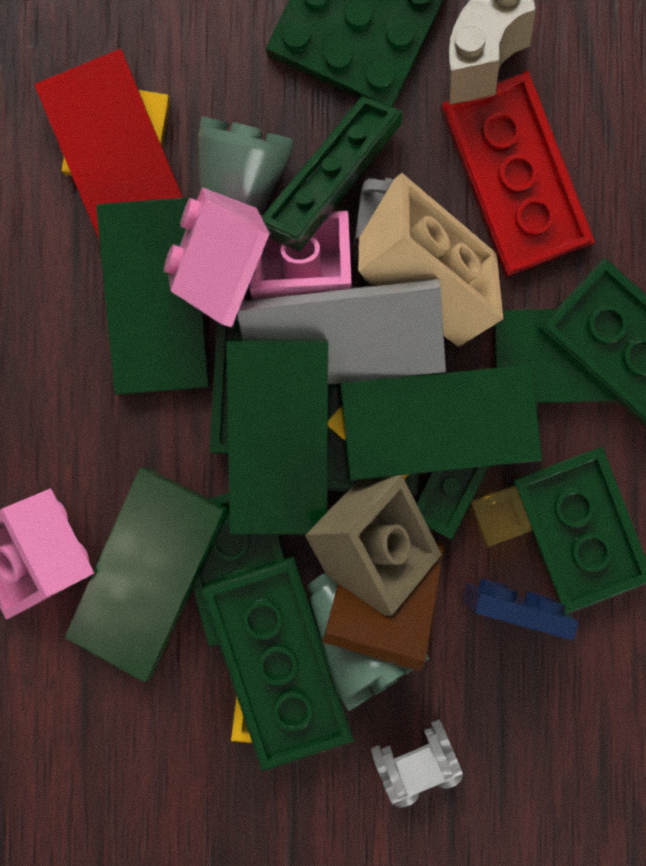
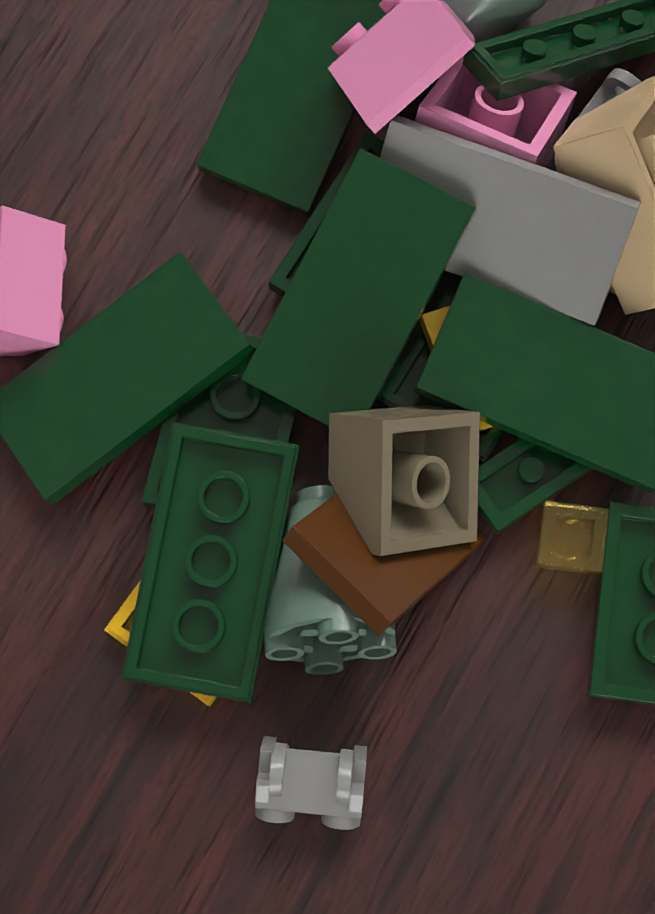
camera: 30 degrees right, 10 degrees down
dark blue plate [461,578,579,641] -> none

